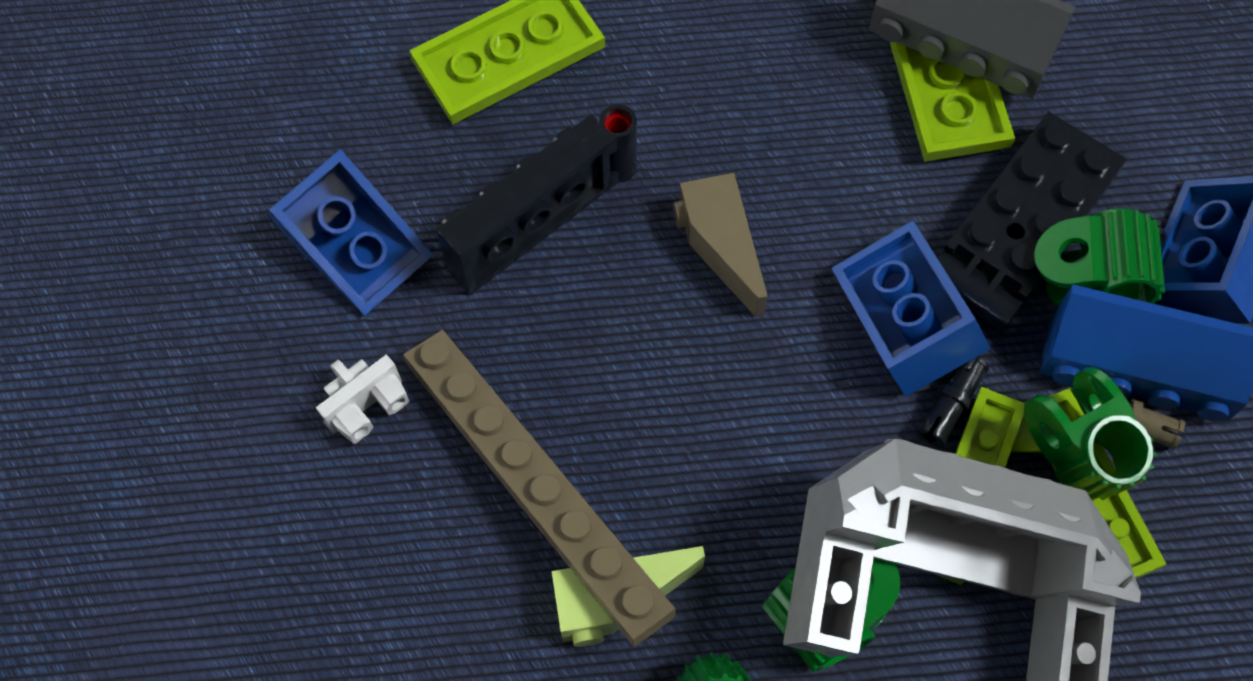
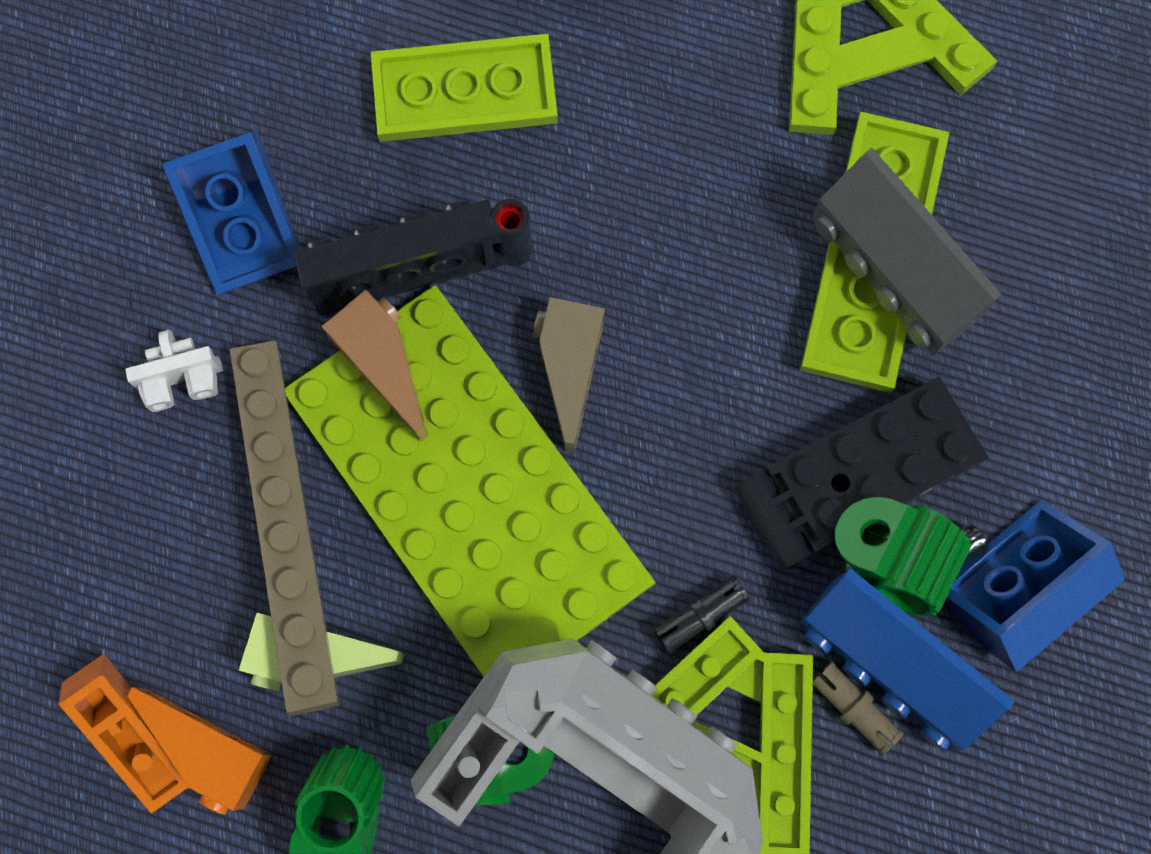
camera: 25 degrees right, 10 degrees up
blue slope [831,221,991,397] -> none
green piece [1024,367,1157,501] -> none
none -> lime plate [285,285,656,677]
none -> medium nougat slope [322,290,428,442]

